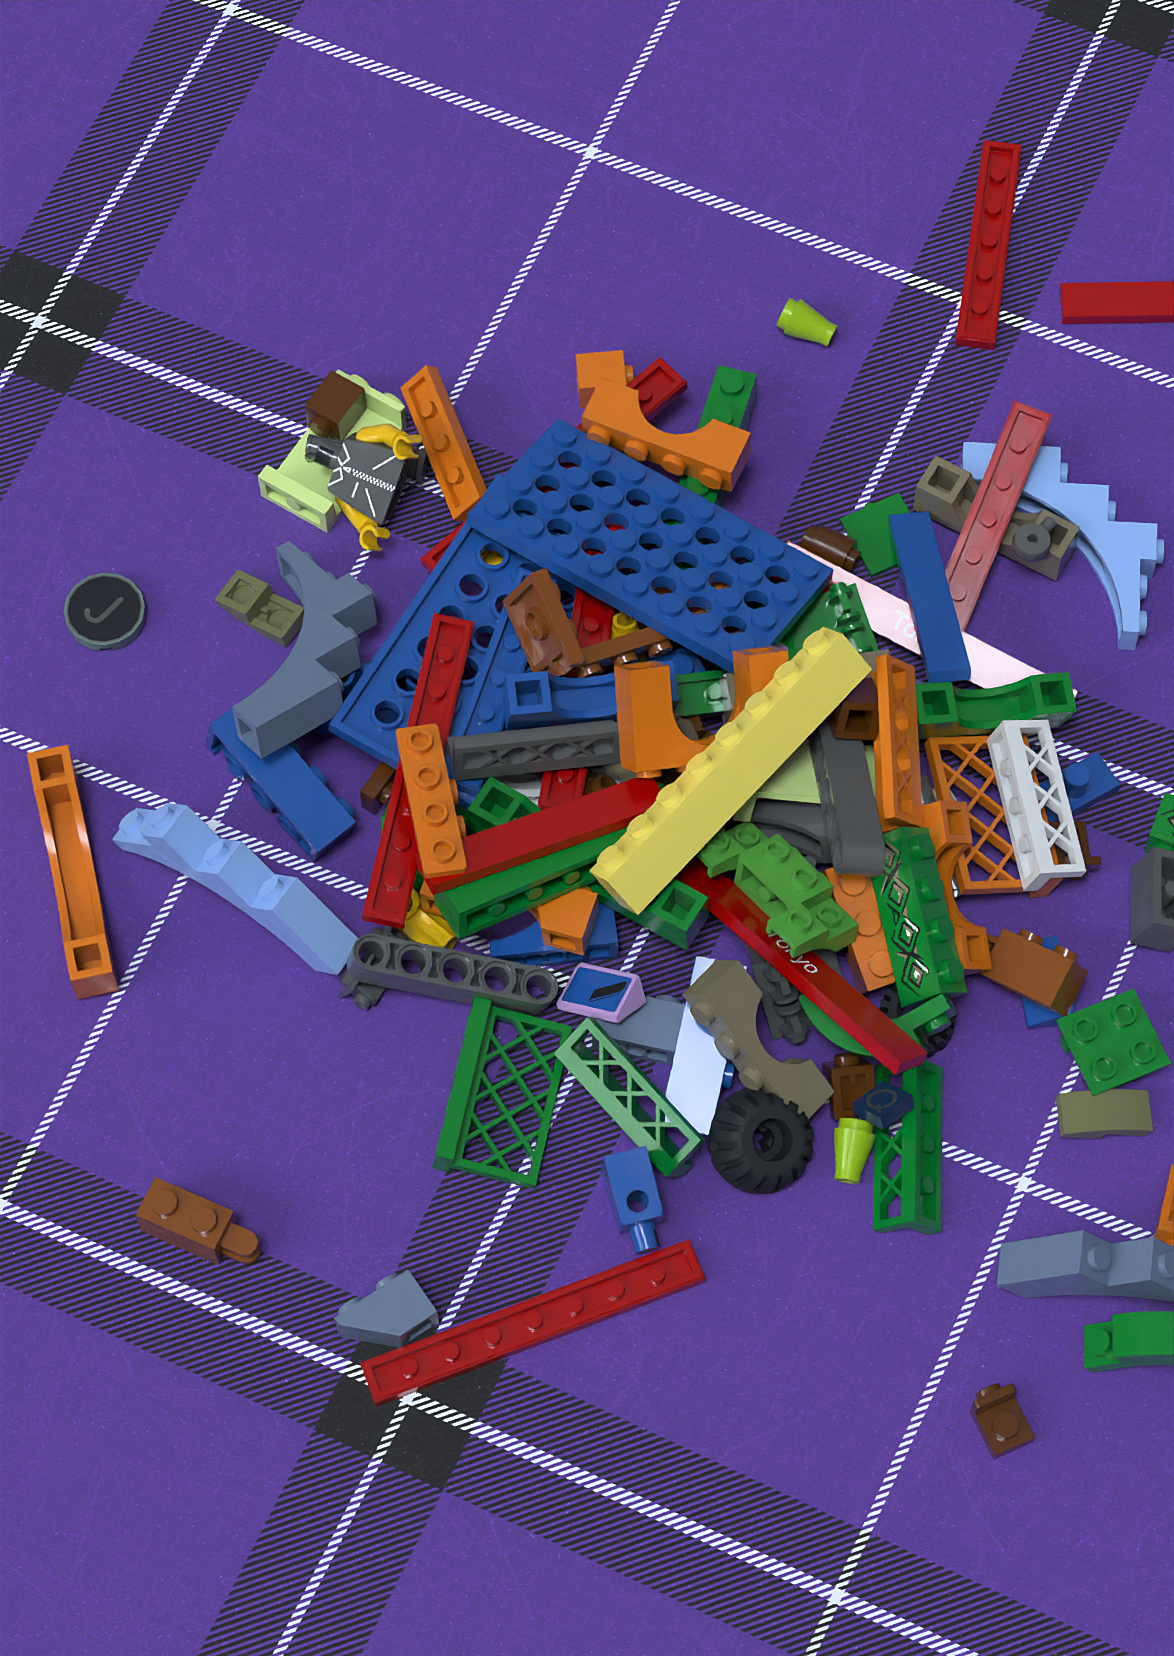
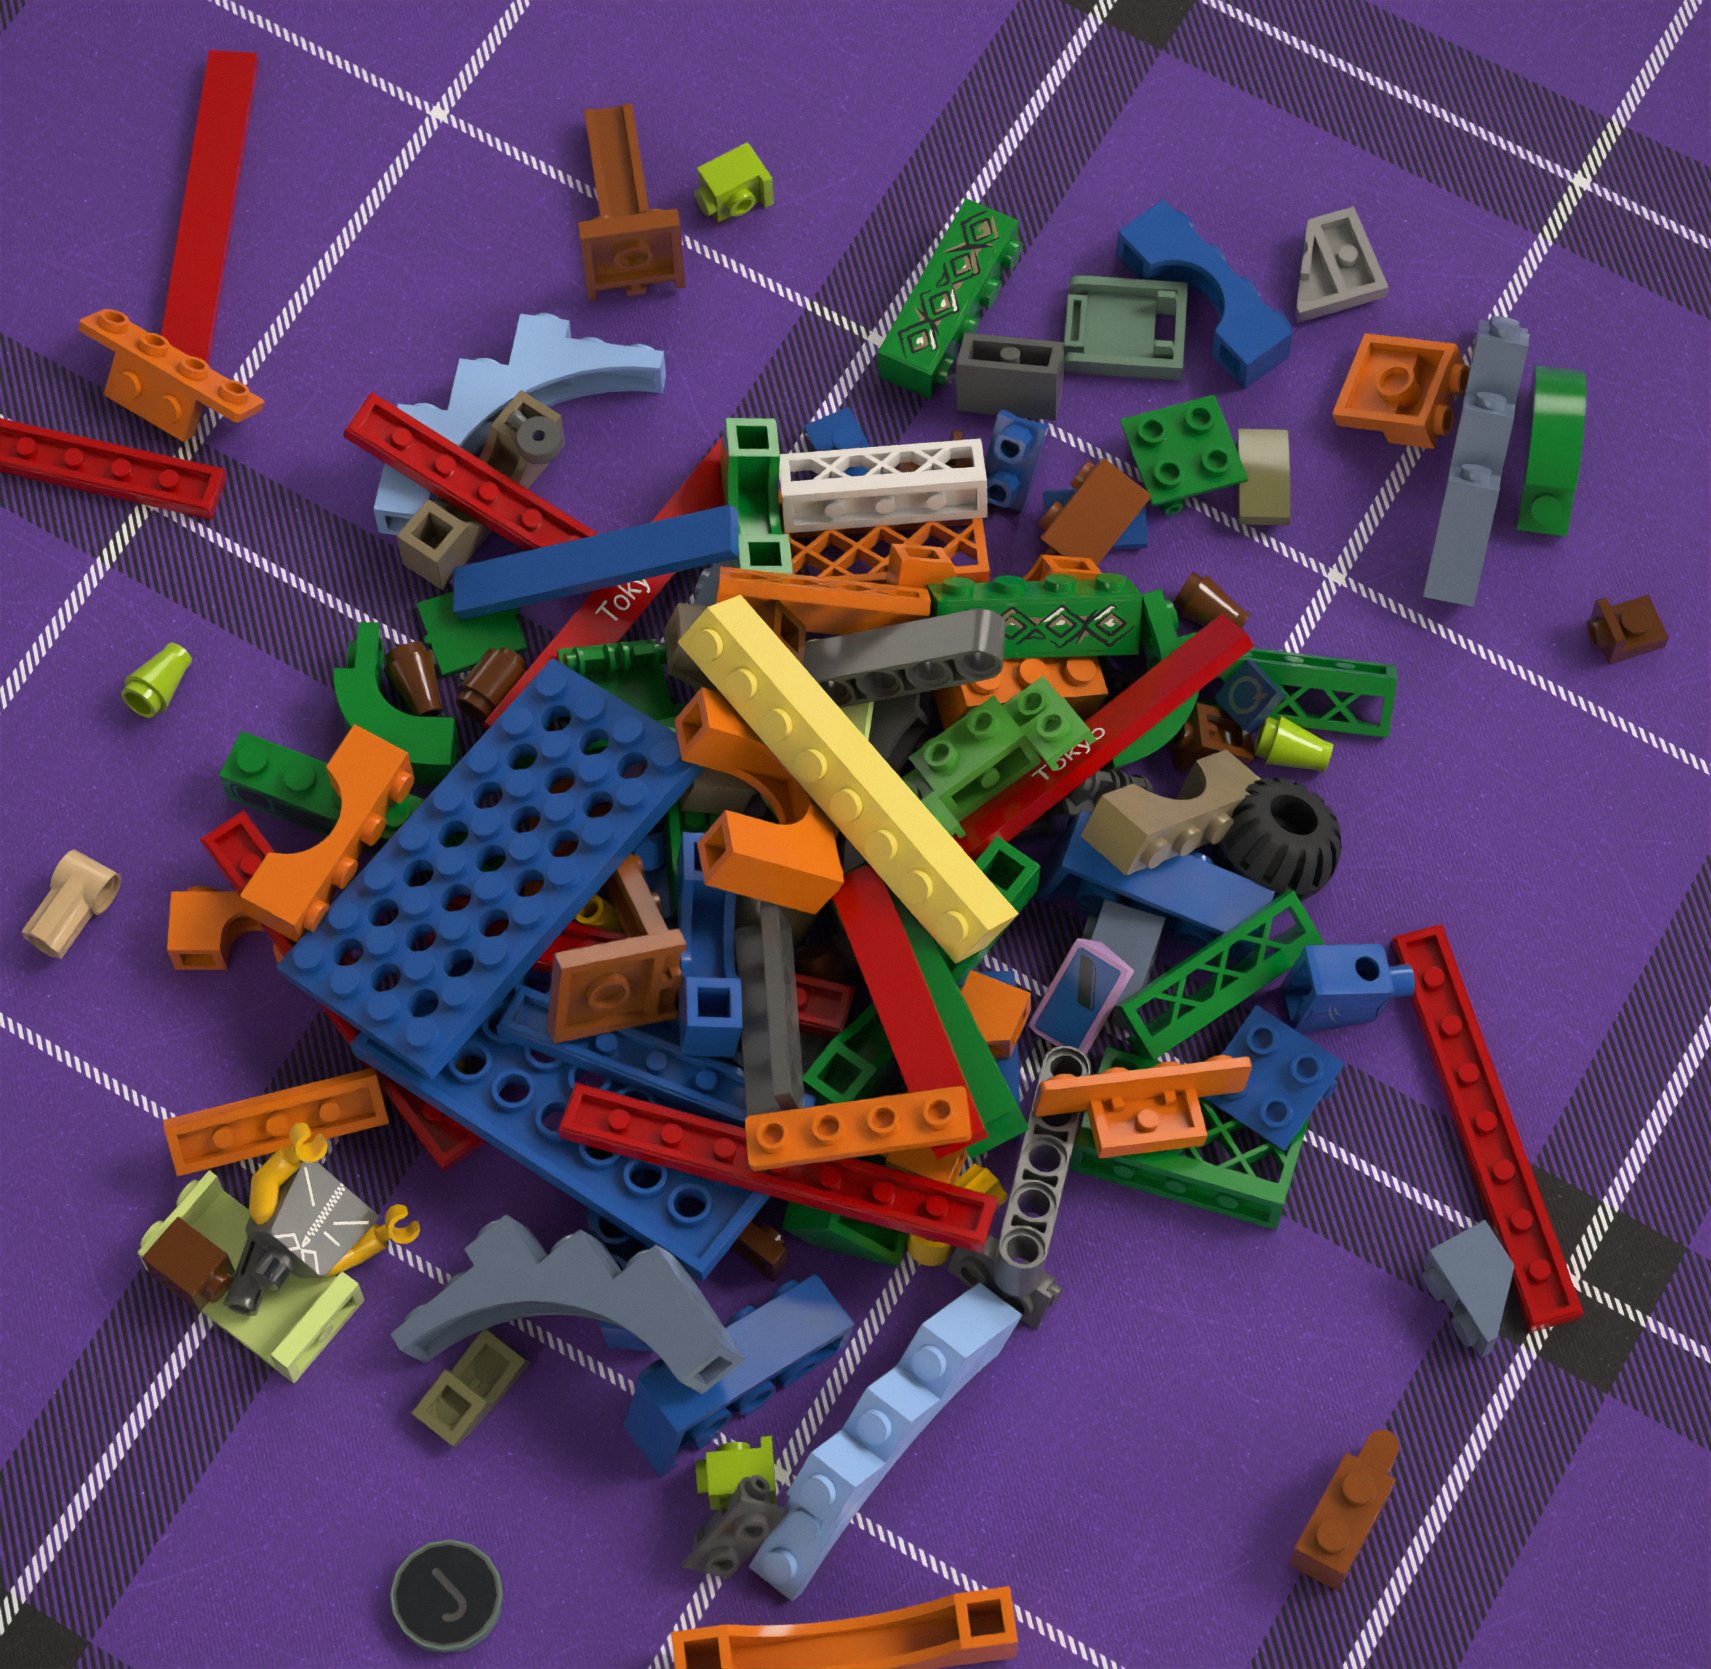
camera: 85 degrees left, 0 degrees up
none -> tan piece [21,849,121,959]
none -> orange bracket [77,309,265,442]
none -> green arch [334,622,459,786]
none -> reddish brown cone [384,642,443,717]
none -> dark grey hinge [682,1475,789,1579]
none -> lime brick [695,1436,777,1510]
none -> blue hips [984,410,1049,512]
none -> orange bracket [1033,1055,1252,1158]
none -> reddish brown cone [1172,572,1250,629]
none -> blue hinge [1203,1005,1345,1151]

